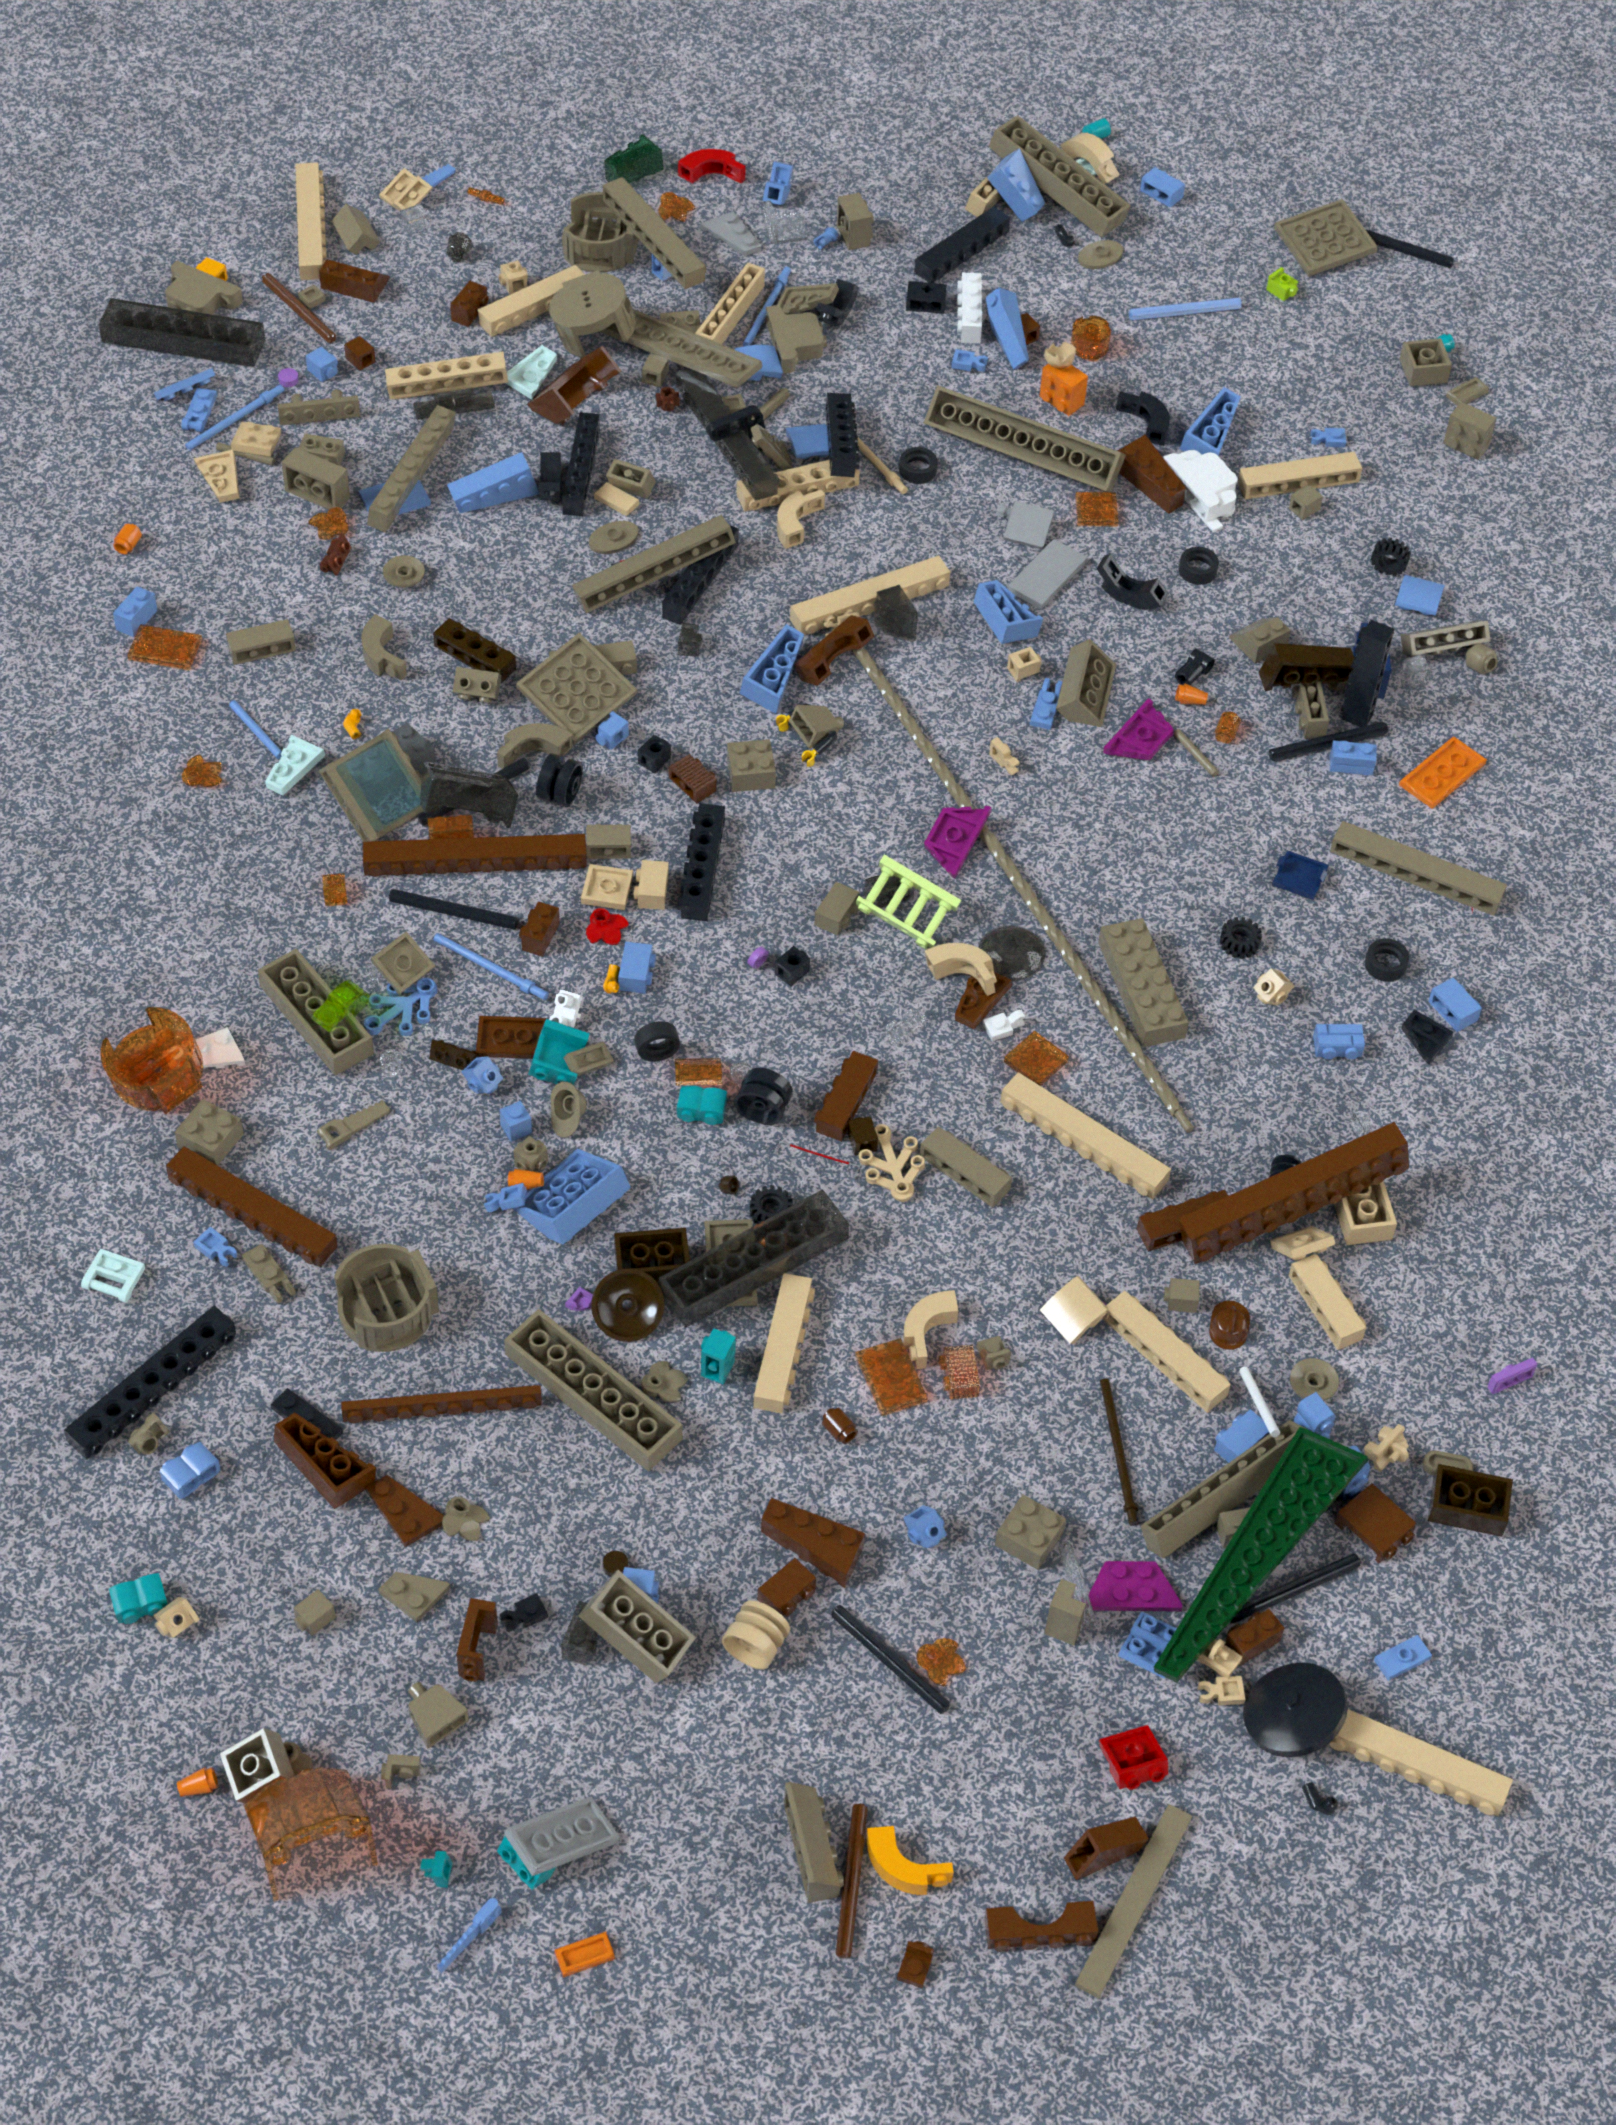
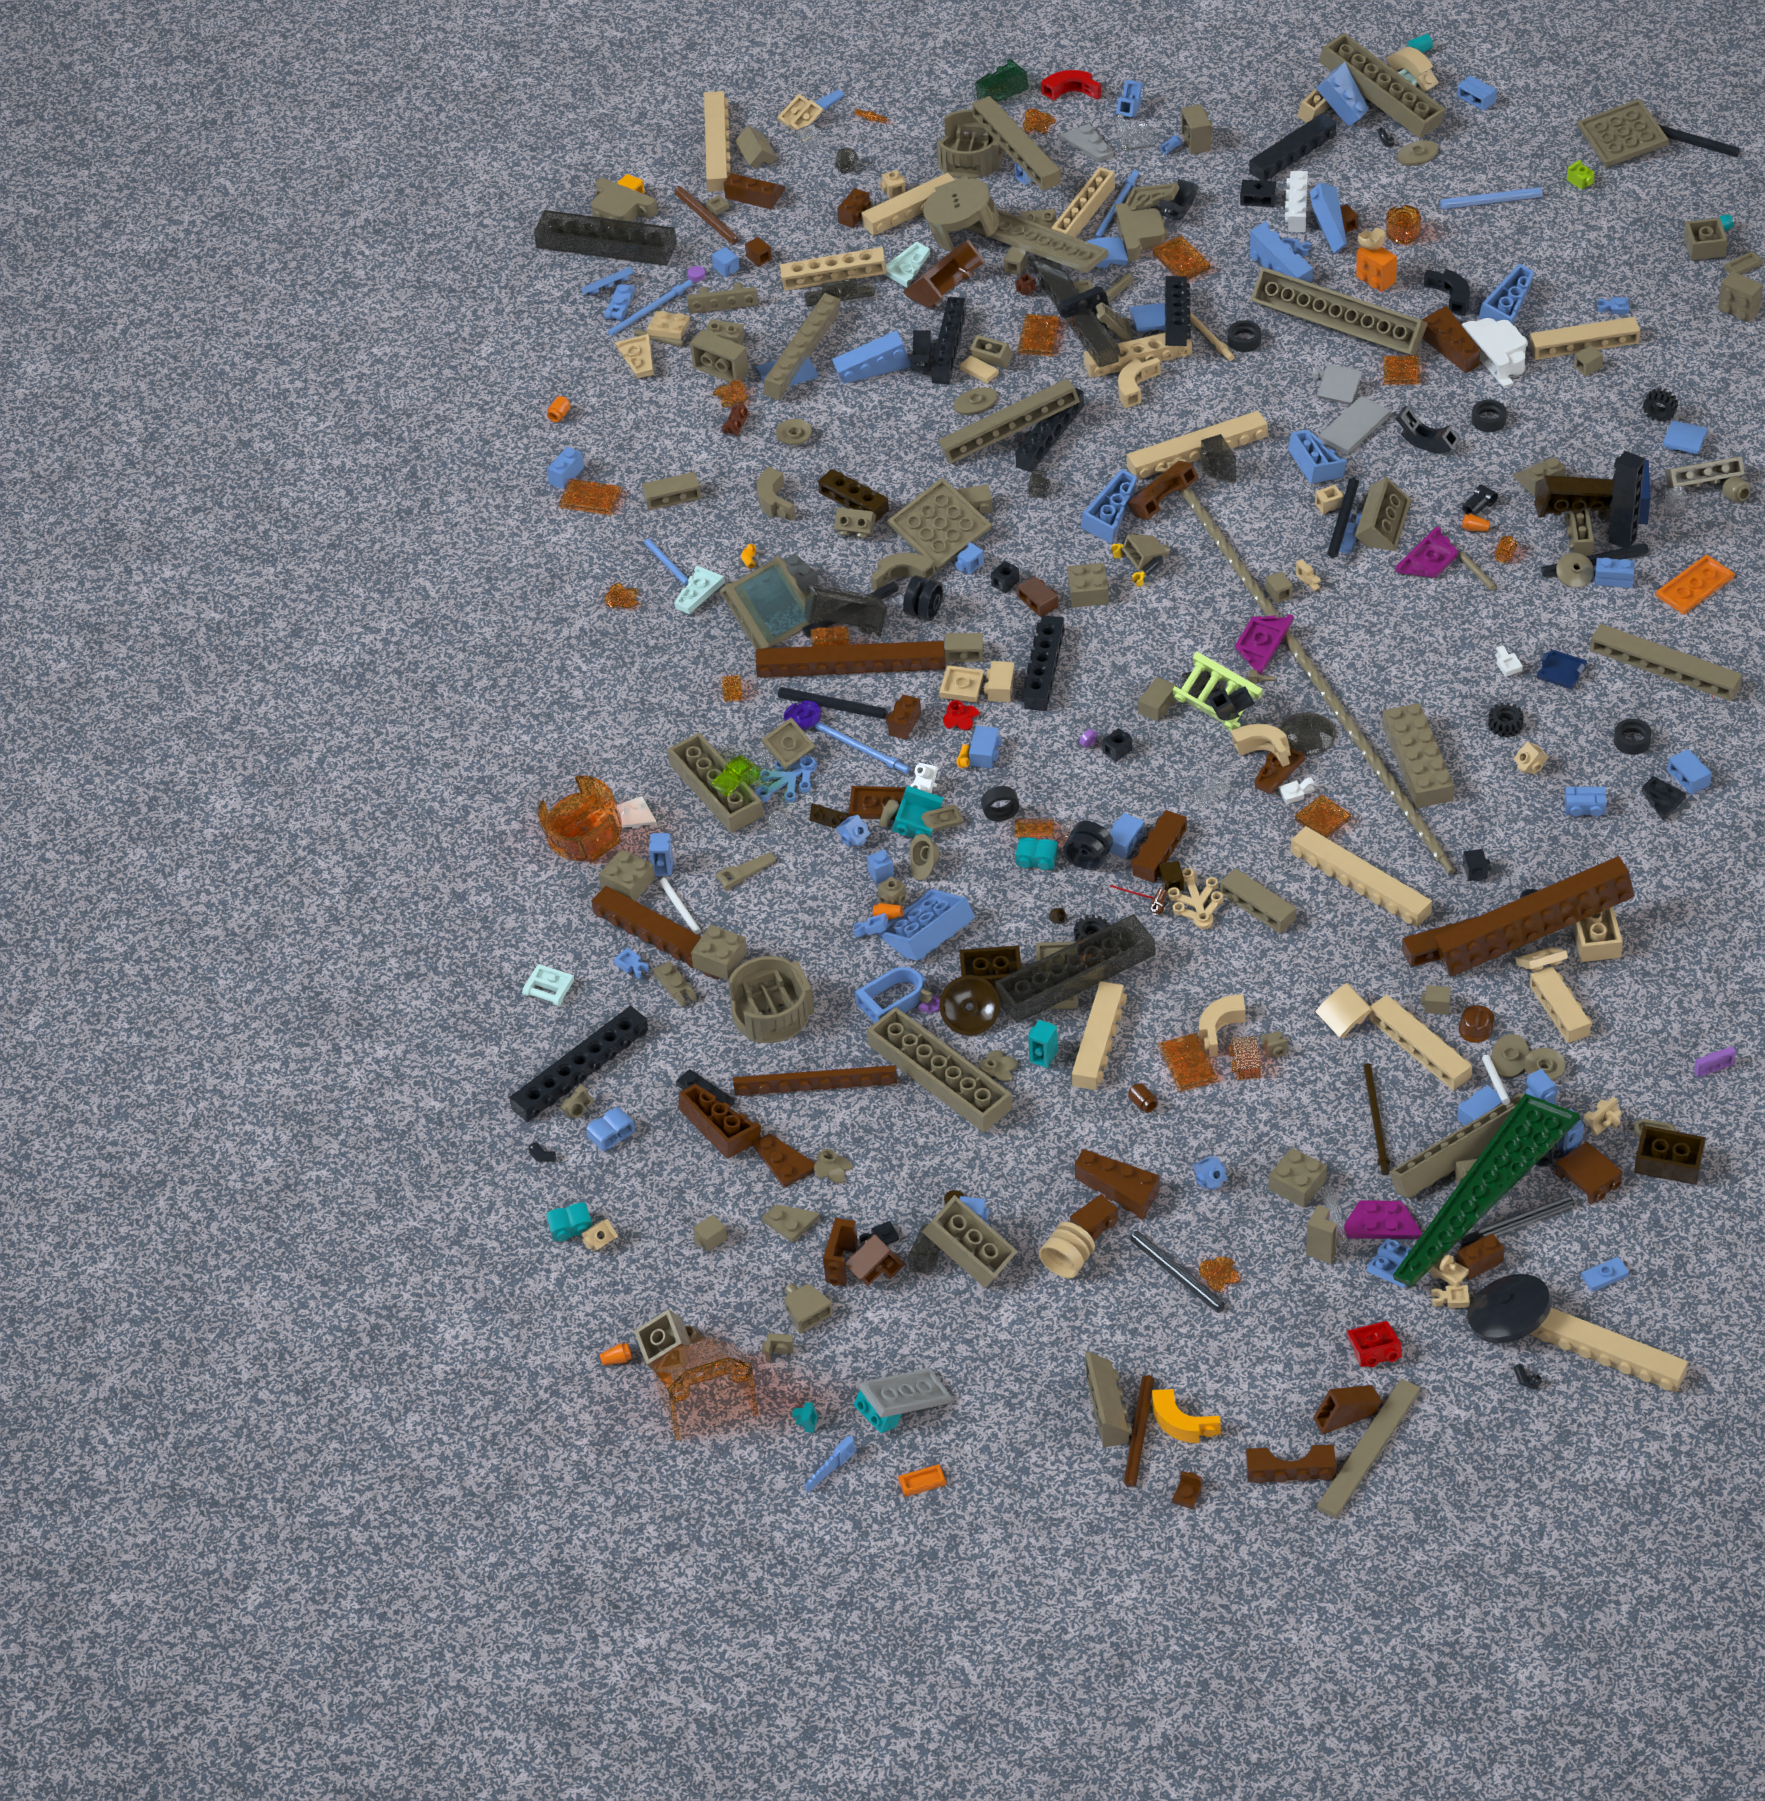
camera: 10 degrees right, 5 degrees down
none -> black arm [528,1142,556,1162]
none -> medium blue brick [649,833,673,876]
none -> white bar [659,878,701,934]
none -> dark tan brick [691,925,747,980]
none -> dark purple tile [784,700,822,730]
none -> reddish brown brick [845,1234,905,1287]
none -> medium blue window [855,967,926,1023]
none -> dark tan arm [879,800,899,828]
none -> dark tan hand [919,986,933,1004]
none -> clear orange plate [1018,314,1061,357]
none -> medium blue brick [1109,813,1145,859]
none -> reddish brown arm [1150,887,1168,915]
none -> clear orange plate [1152,235,1210,280]
none -> black brick [1207,686,1255,721]
none -> dark tan hand [1247,670,1275,684]
none -> medium blue wedge [1250,221,1313,283]
none -> dark tan brick [1265,571,1293,604]
none -> black axle [1327,477,1359,559]
none -> black brick [1463,849,1491,881]
none -> dark tan piece [1491,1034,1529,1078]
none -> white plate [1495,645,1523,677]
none -> dark tan dish [1556,553,1594,588]

